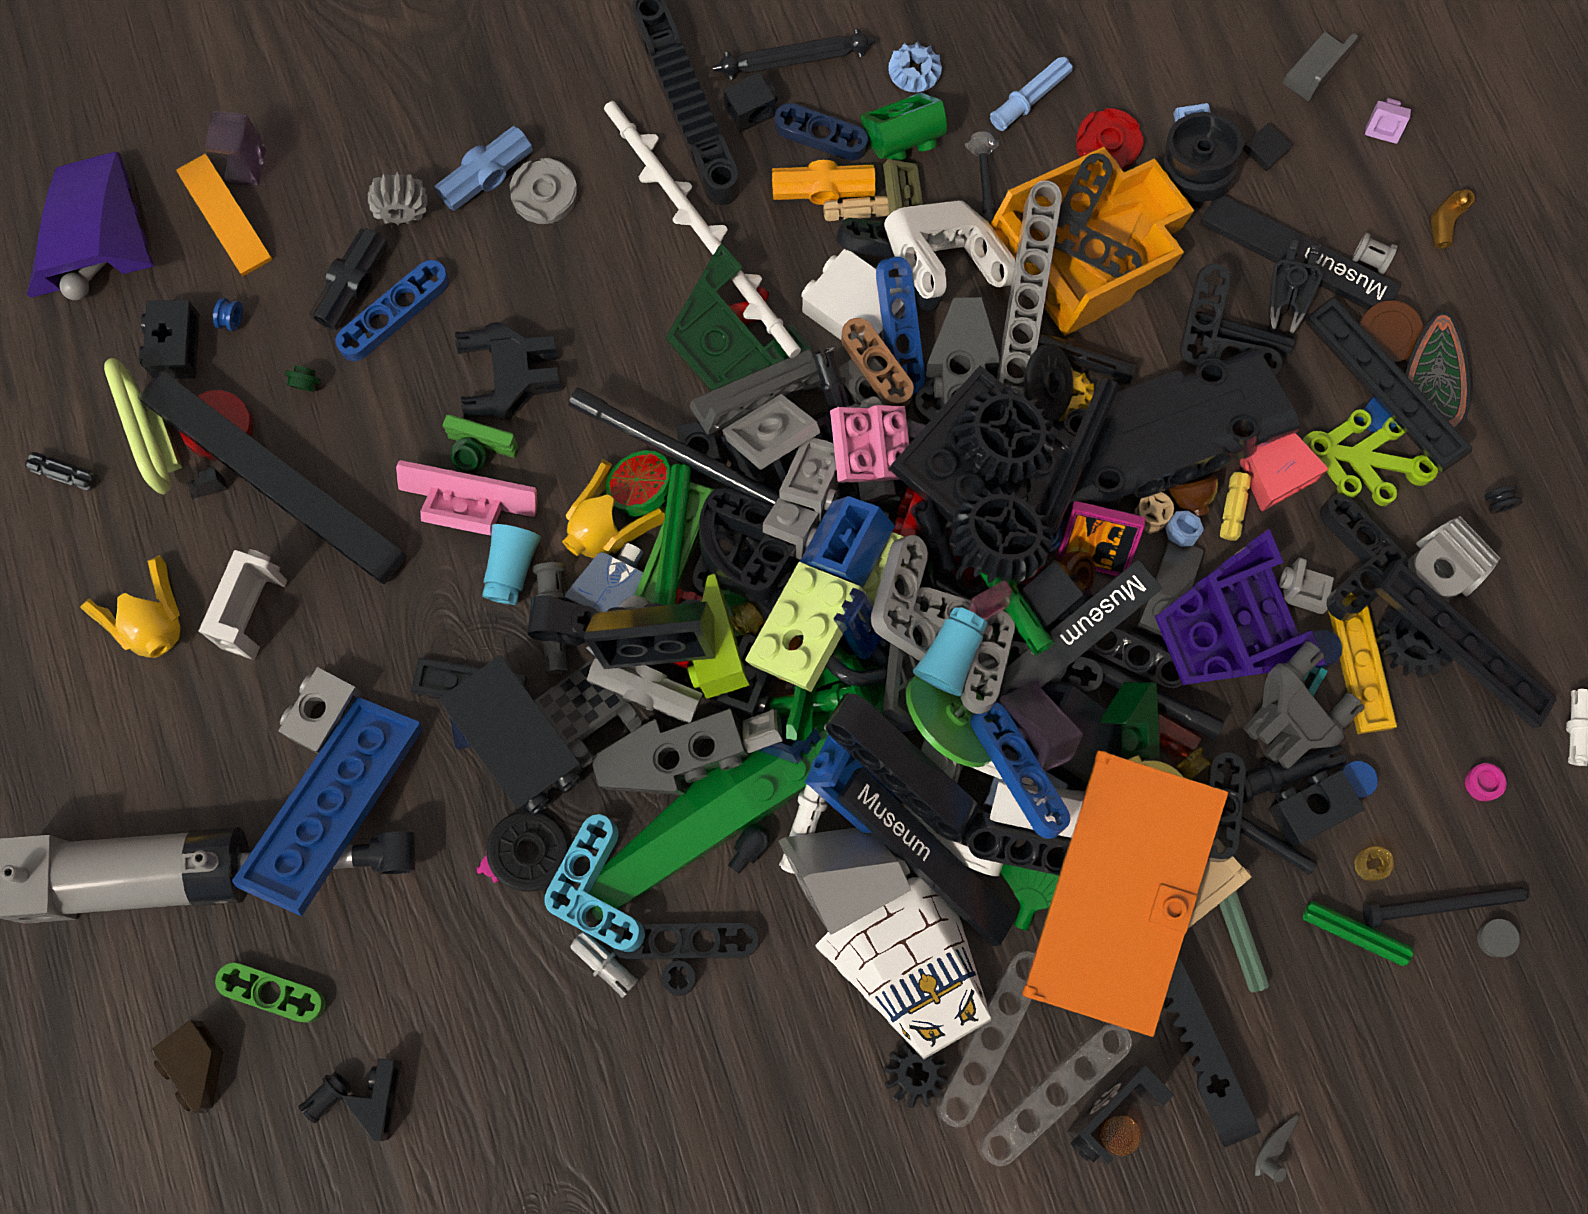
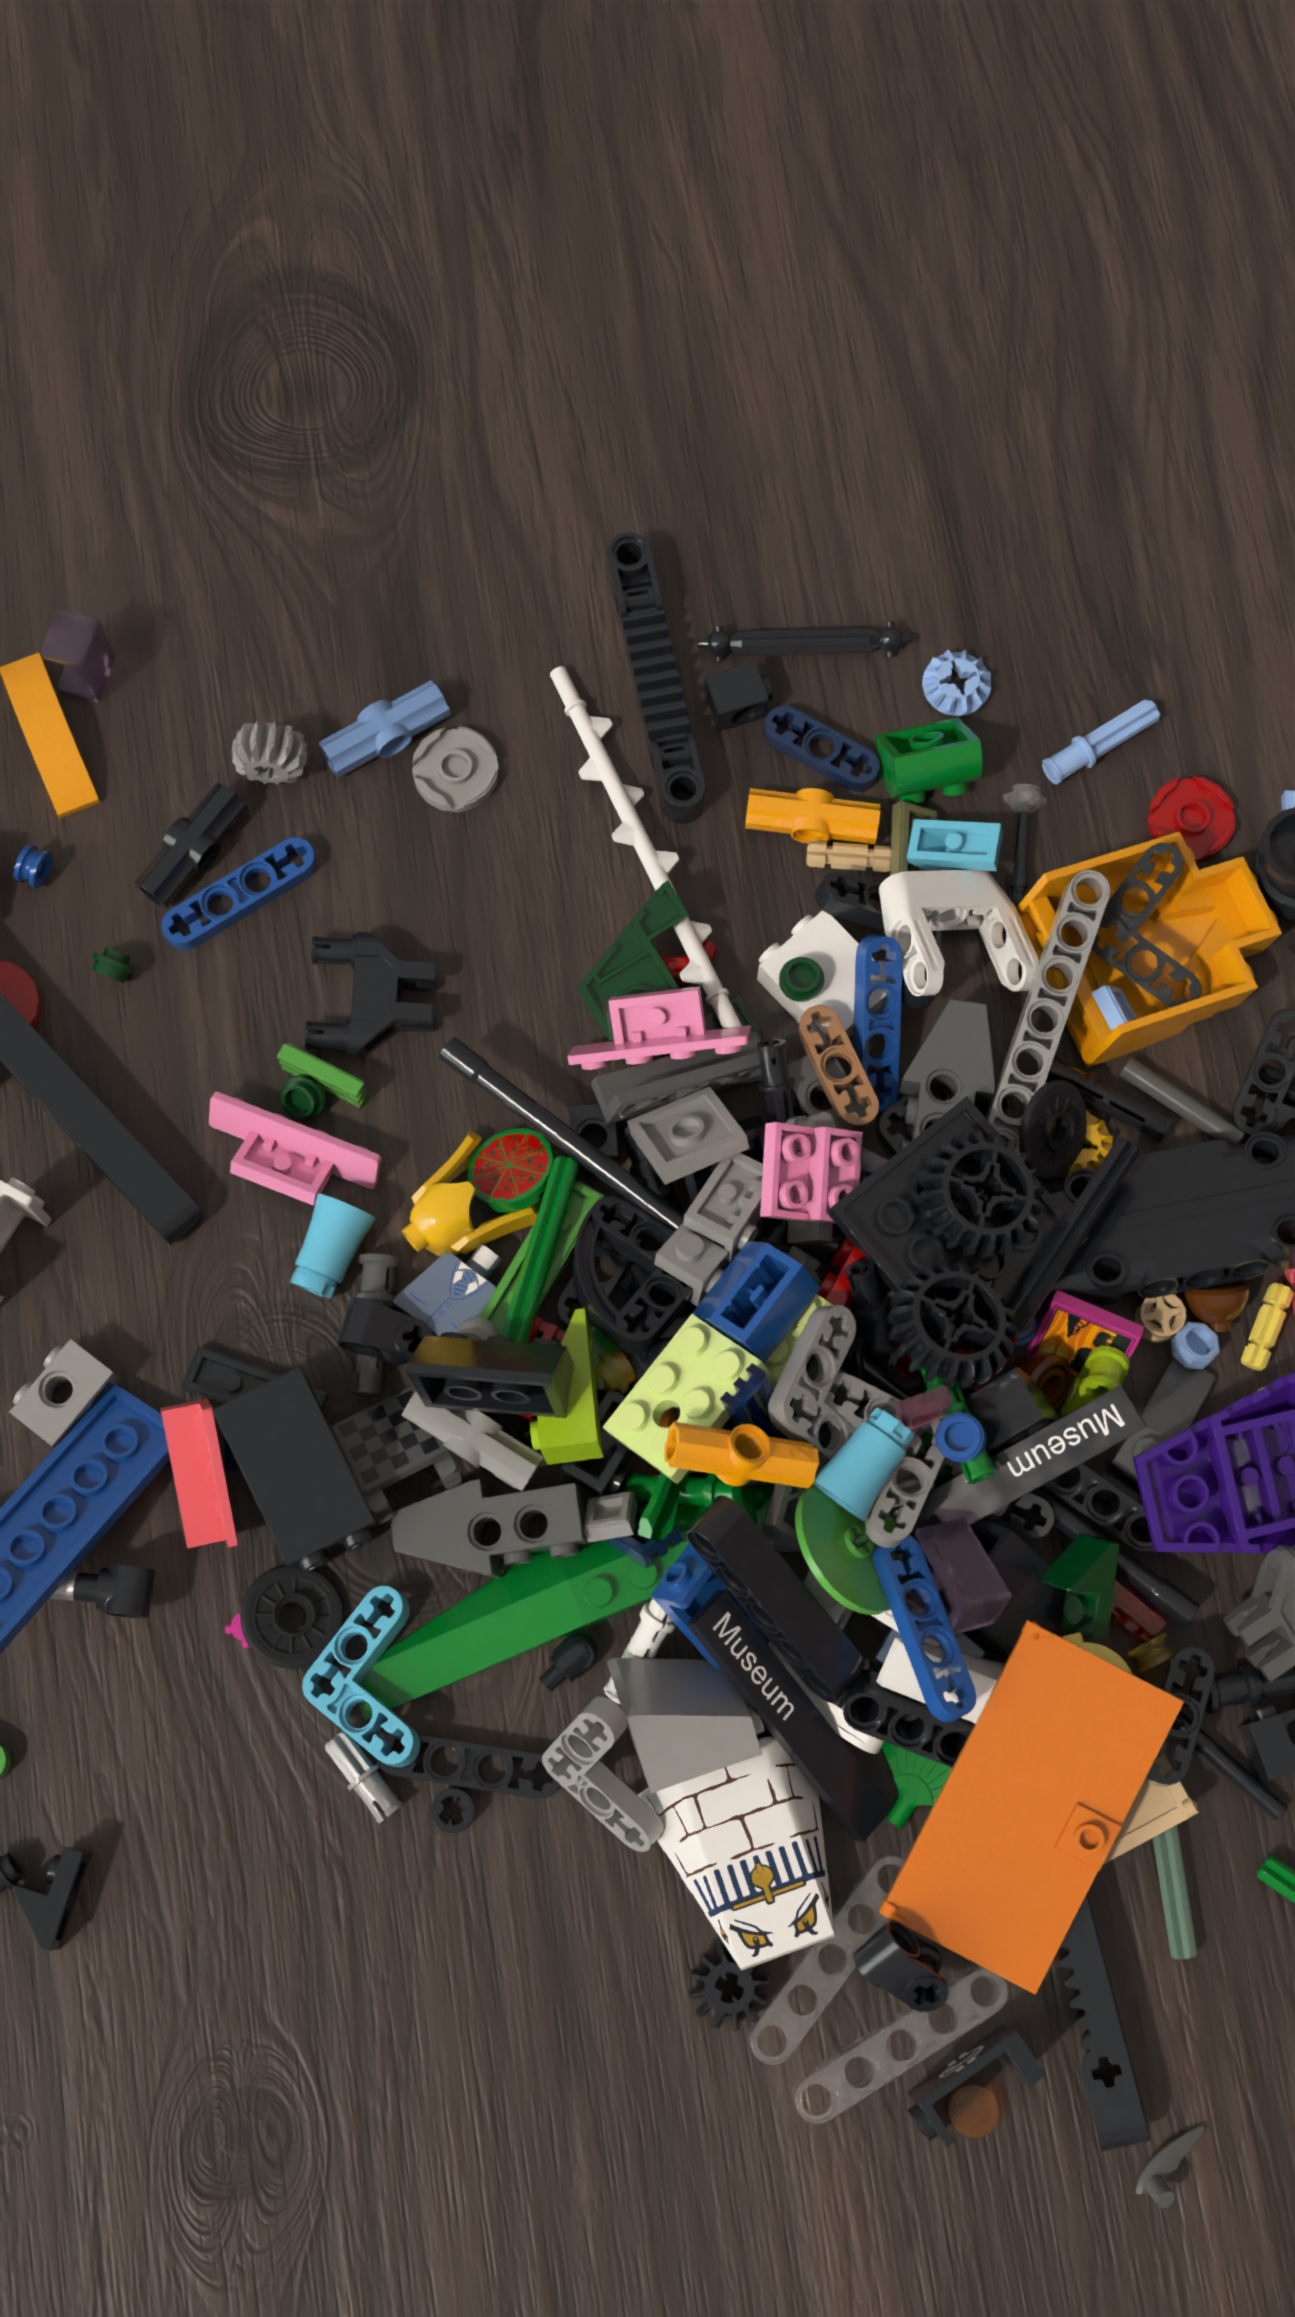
camera: 10 degrees right, 0 degrees up
none -> coral panel [160,1398,238,1548]
none -> light grey beam [542,1696,664,1852]
none -> bright pink bracket [567,986,752,1070]
none -> light orange piece [664,1422,819,1488]
none -> dark green plate [779,957,824,1002]
none -> black piece [853,1920,949,2012]
none -> medium azure slope [907,819,1003,871]
none -> blue tile [935,1412,987,1463]
none -> lime piece [1061,1346,1130,1416]
none -> light blue tile [1092,985,1137,1031]
none -> dark grey piece [1119,1057,1245,1146]

